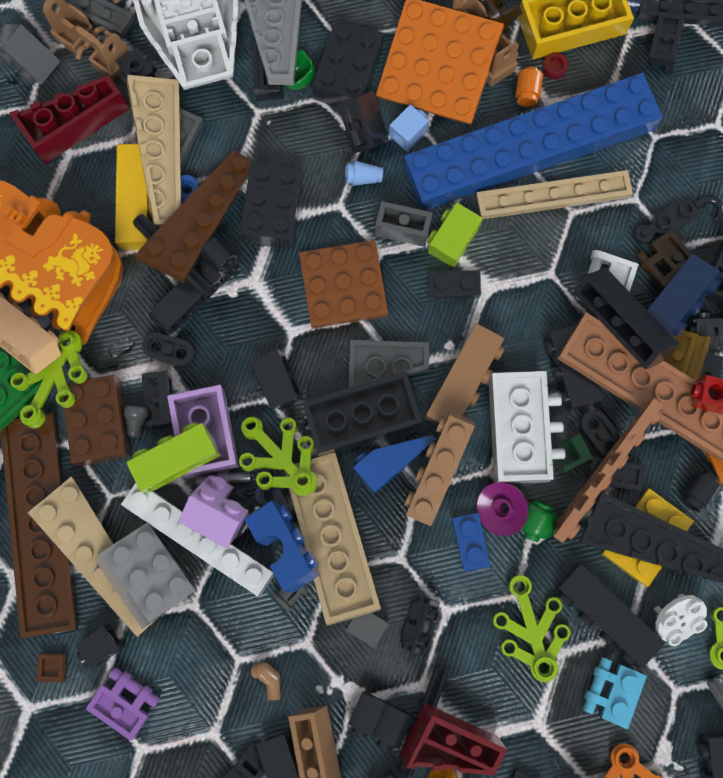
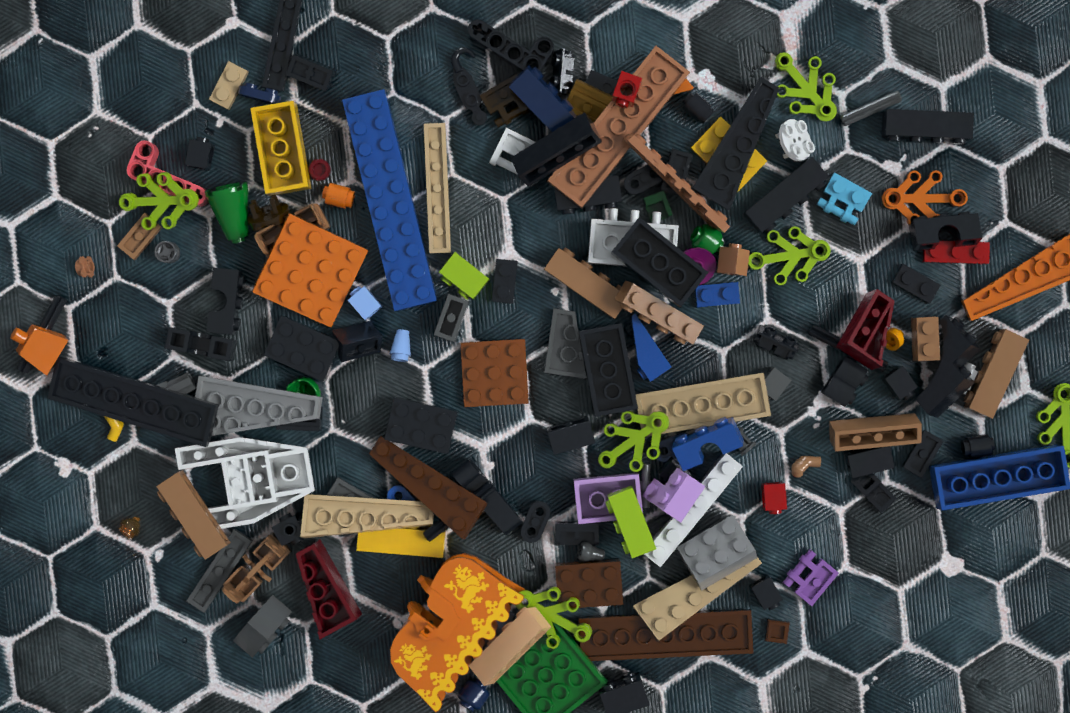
camera: 85 degrees left, 10 degrees up
none -> black brick [611,217,709,308]
none -> nougat brick [717,243,750,276]
none -> red brick [761,482,787,514]

